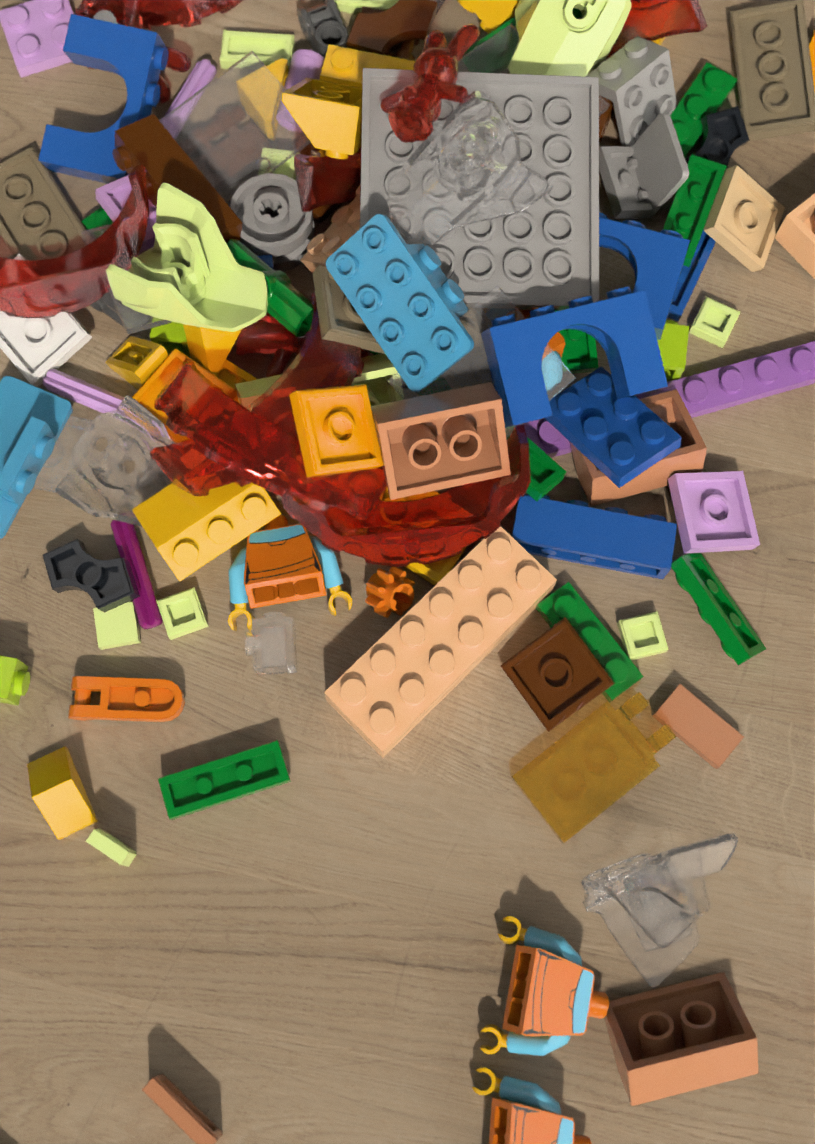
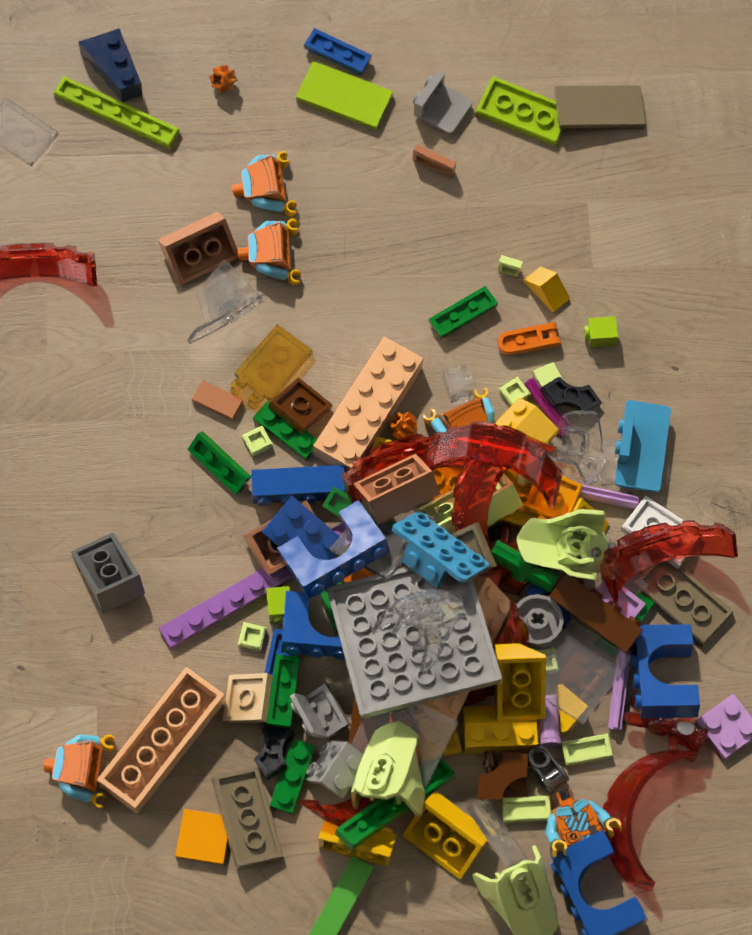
camera: 165 degrees right, 5 degrees down
light orange tile [289,385,384,478] -> none
clear red animal [380,23,480,142] -> none
lavender plate [668,471,760,554] -> none

